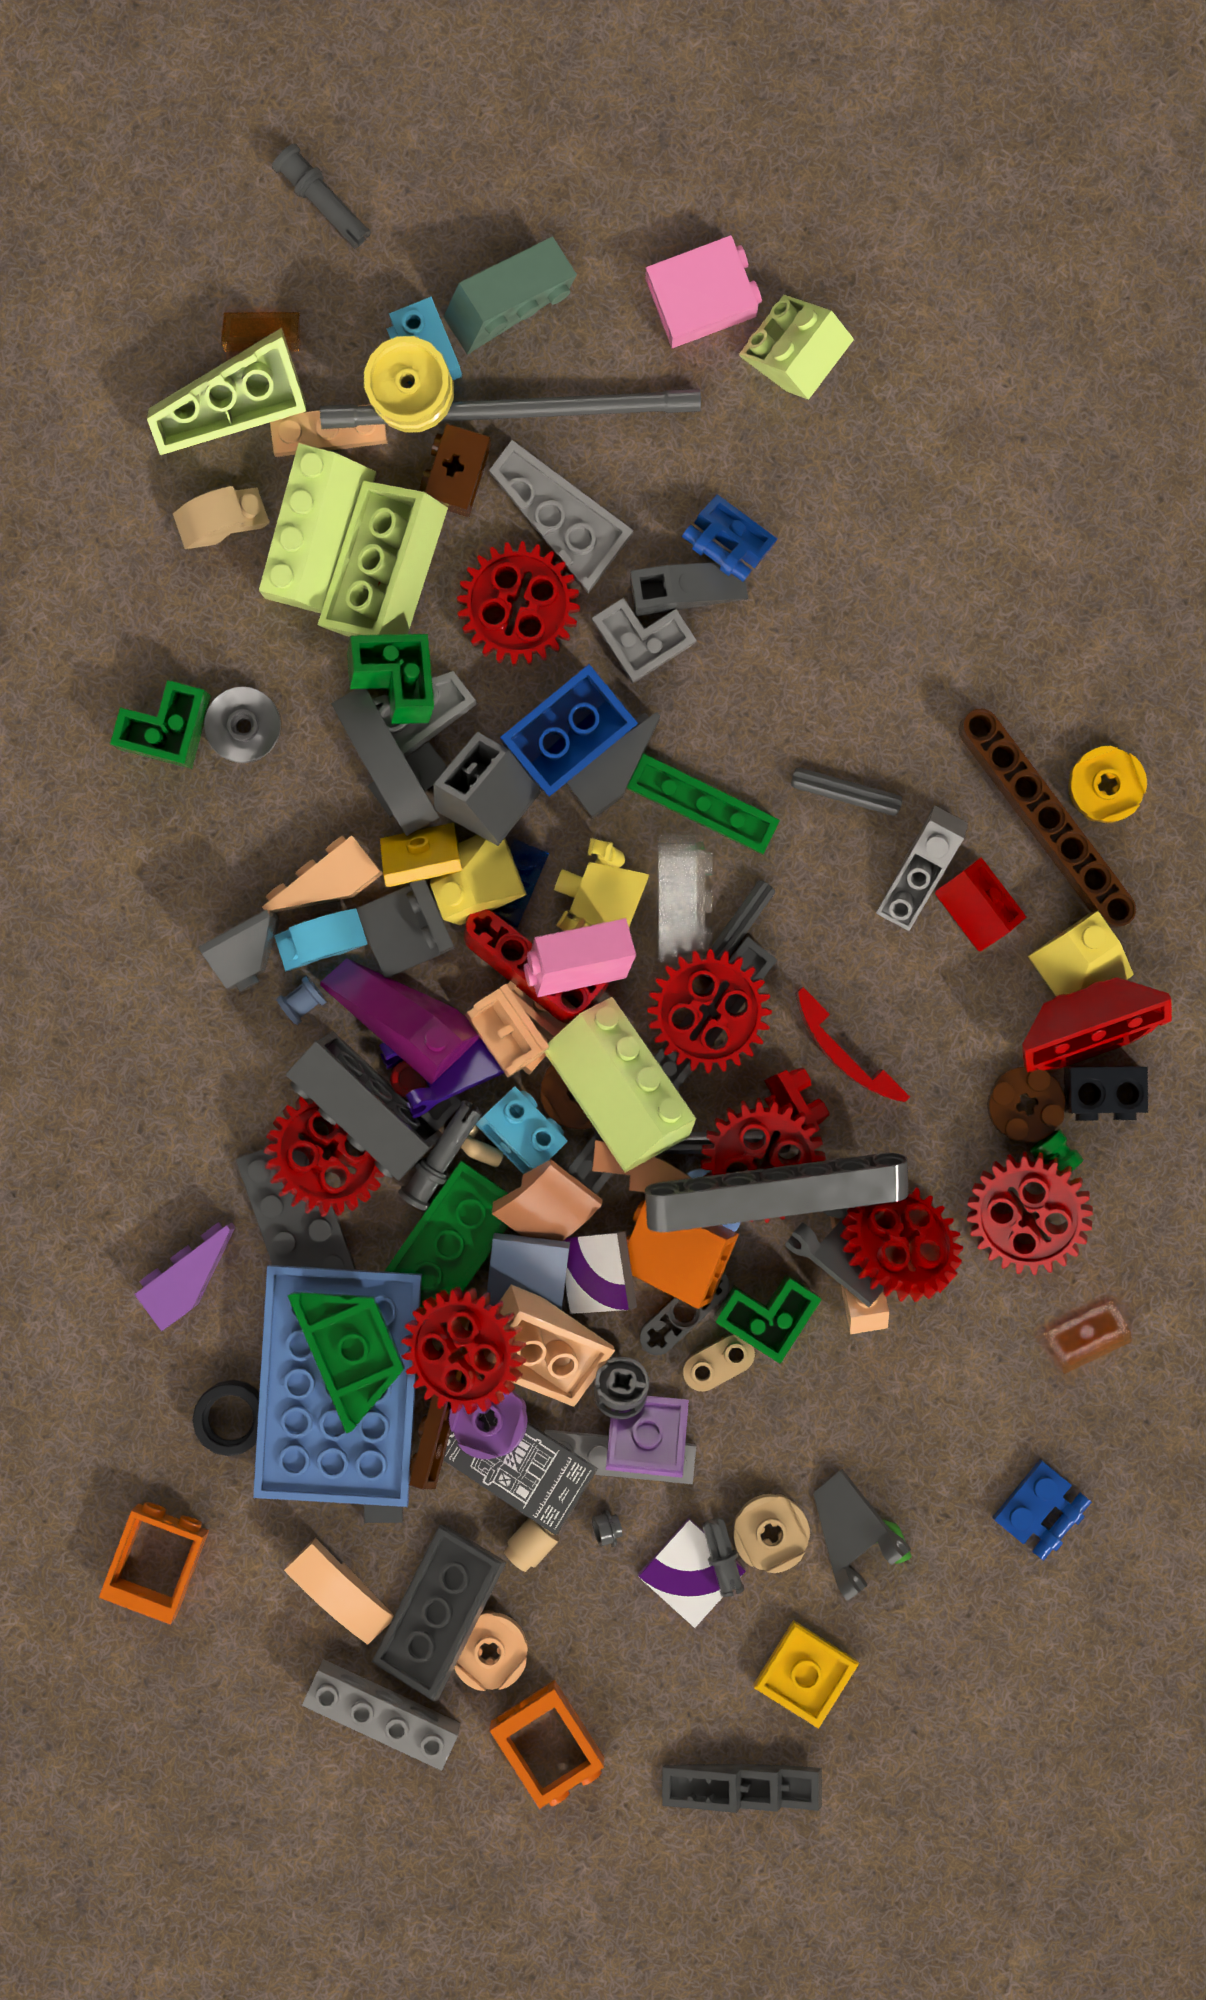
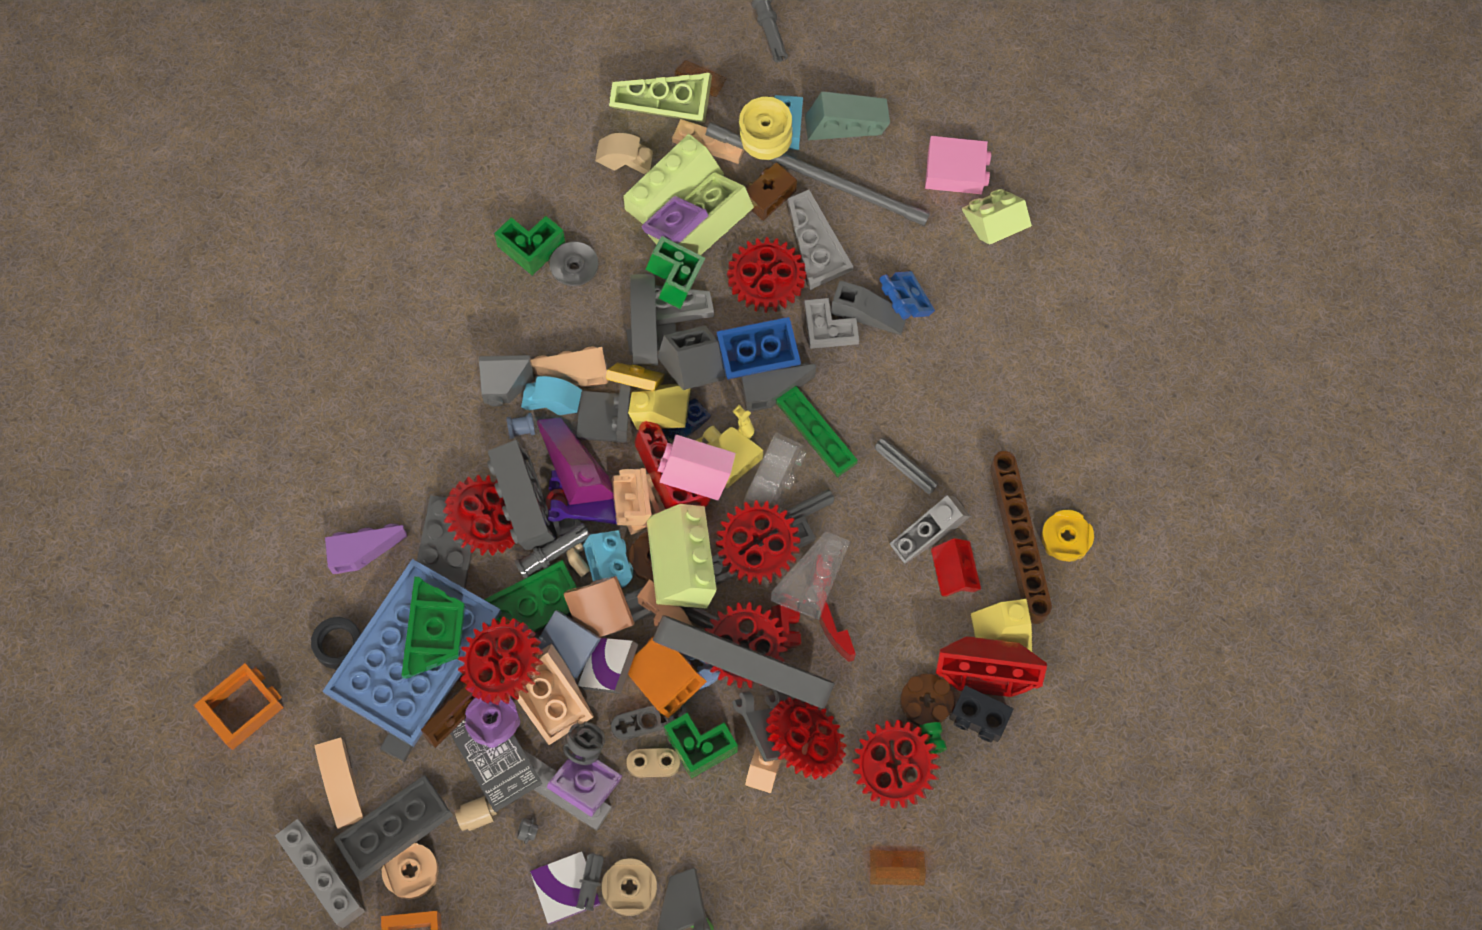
camera: 25 degrees right, 20 degrees down
none -> medium lavender tile [641,196,708,244]
none -> clear wedge [771,532,850,620]

